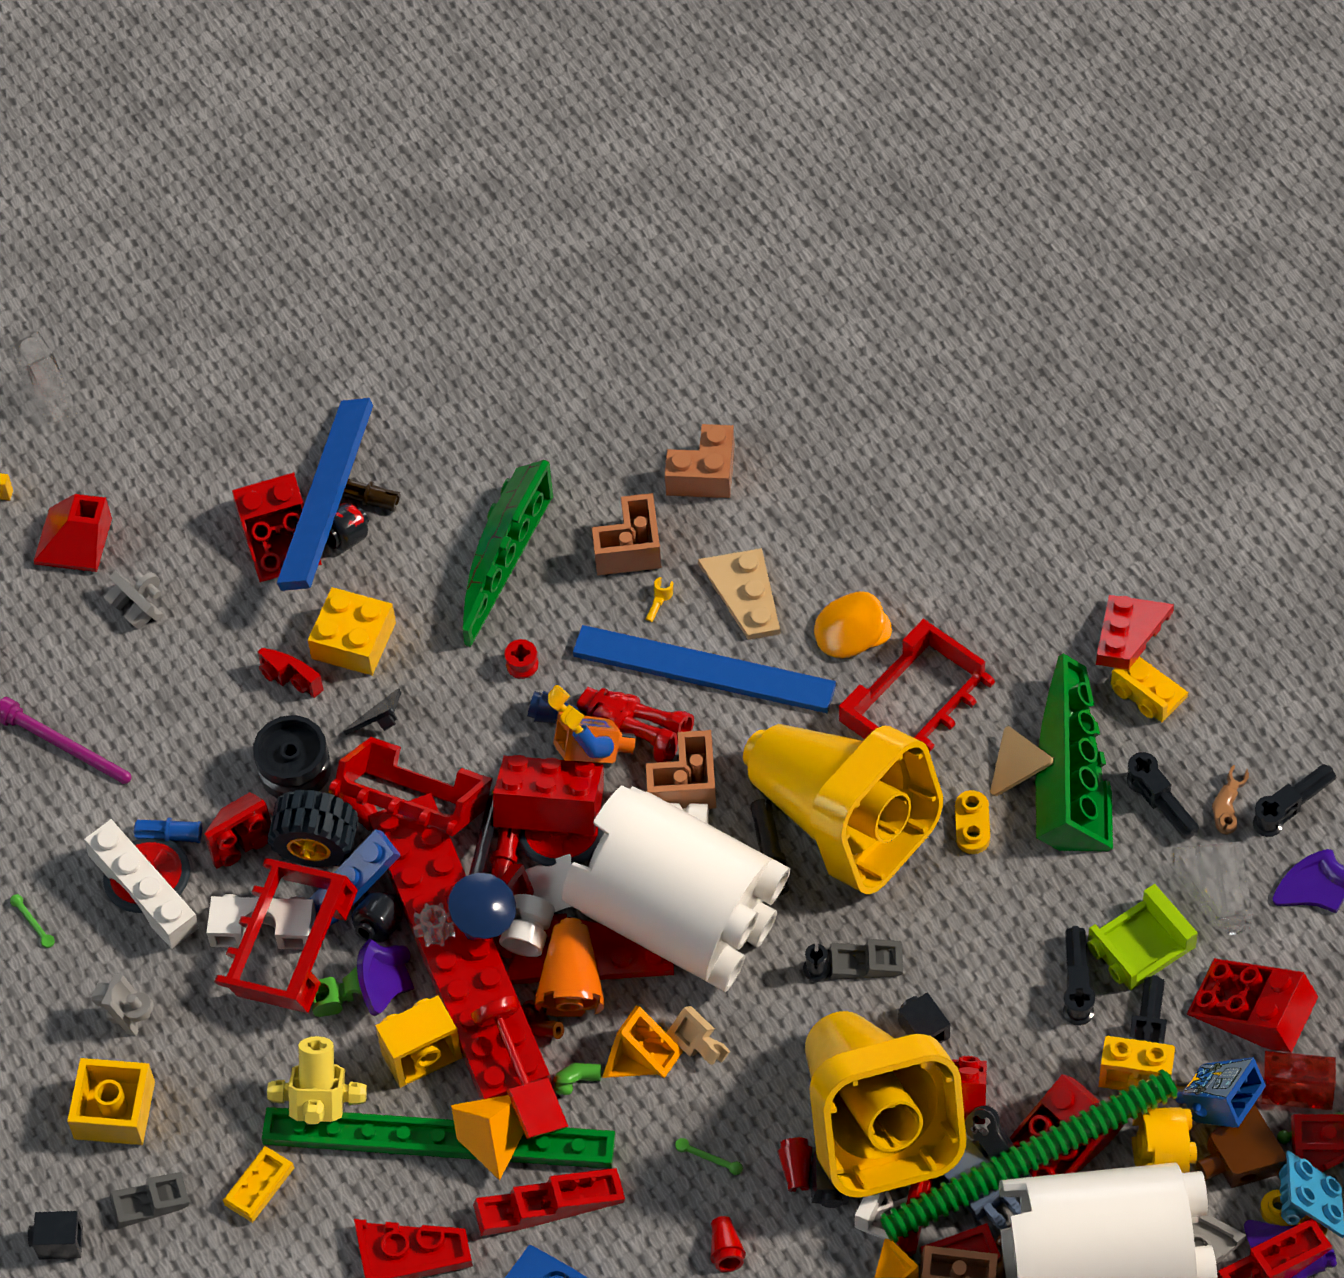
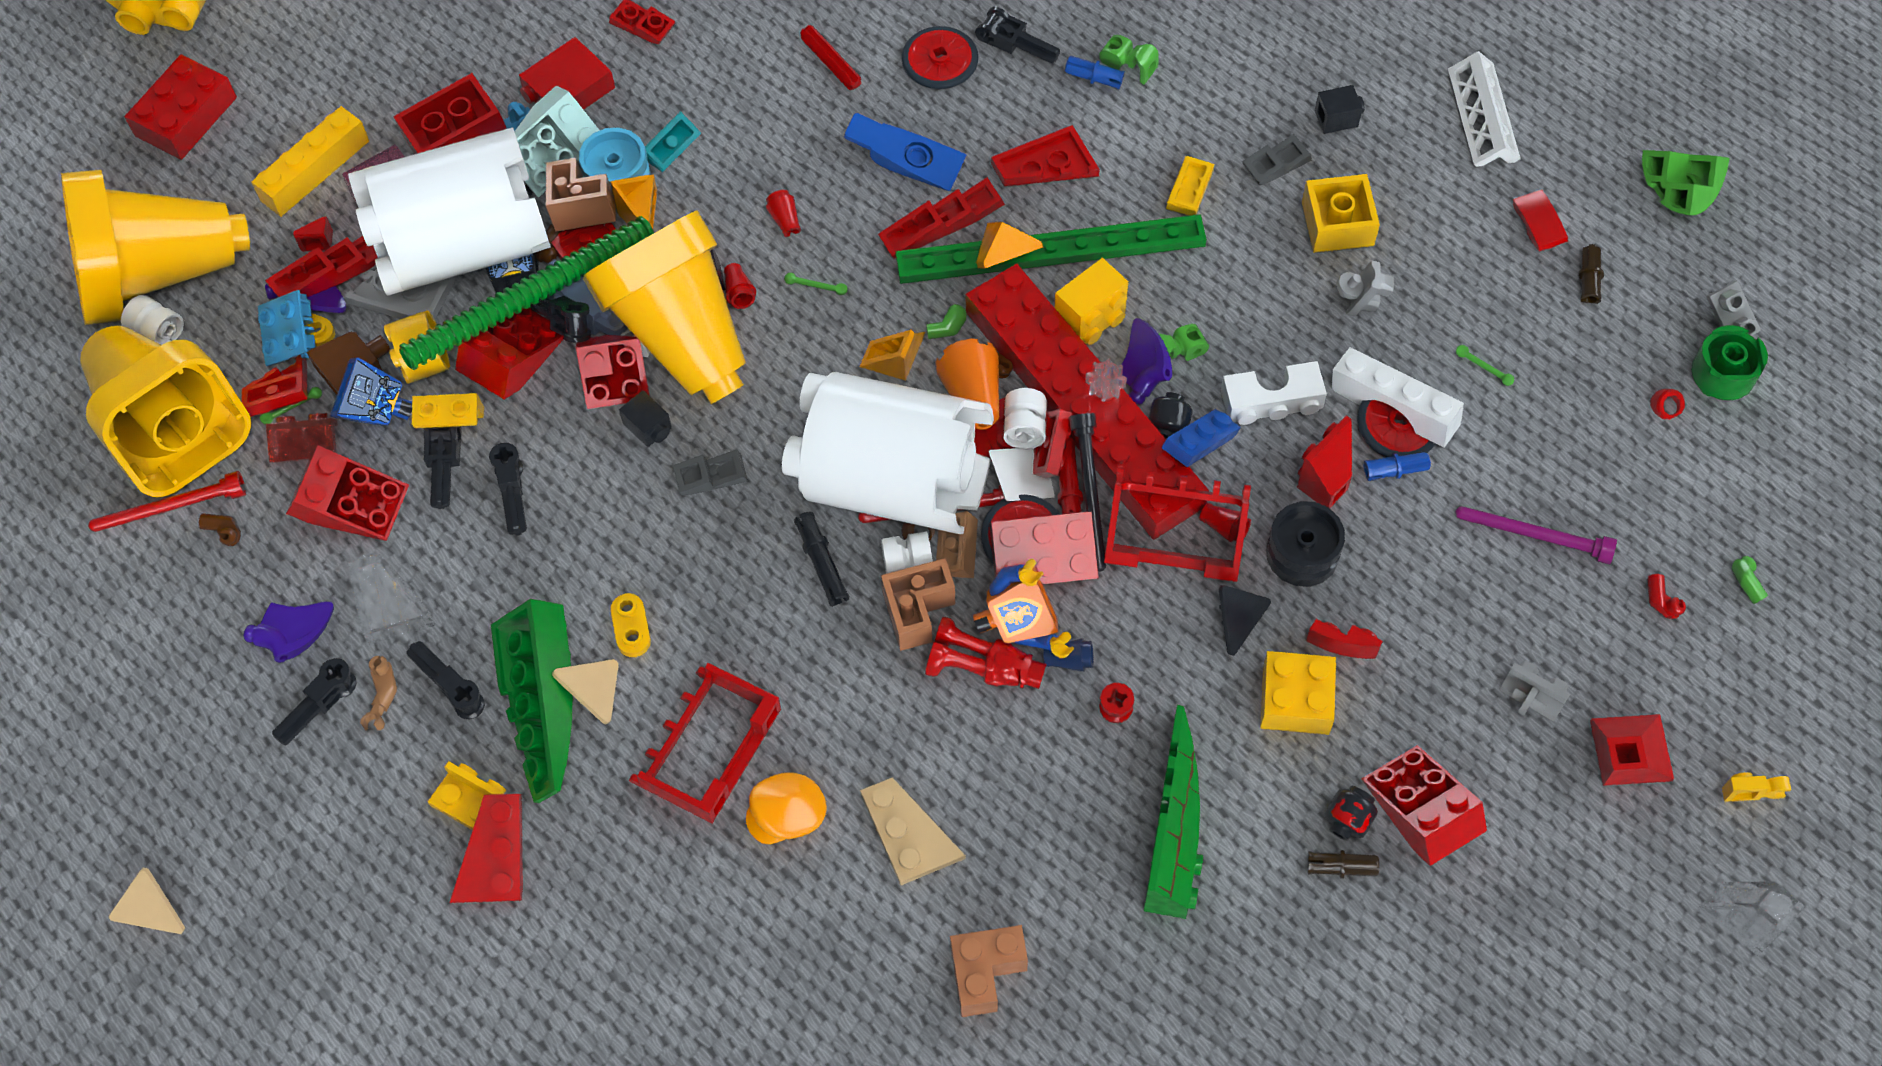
camera: 165 degrees right, 5 degrees up
red hinge [214,858,358,1013] -> none
black wheel [267,790,359,868] -> none
light yellow piece [267,1036,367,1124] -> none
blue tile [277,398,373,591] -> none
dark blue dish [447,873,516,941] -> none
red piece [471,996,568,1139] -> none
blue tile [573,625,836,714] -> none
nougat brick [592,493,662,576] -> none
yellow hand [645,577,674,622] -> none
tan plate [666,1006,730,1065] -> none
yellow cone [743,724,943,894] -> none
black pin [803,944,830,982] -> none
lime panel [1087,884,1198,991] -> none

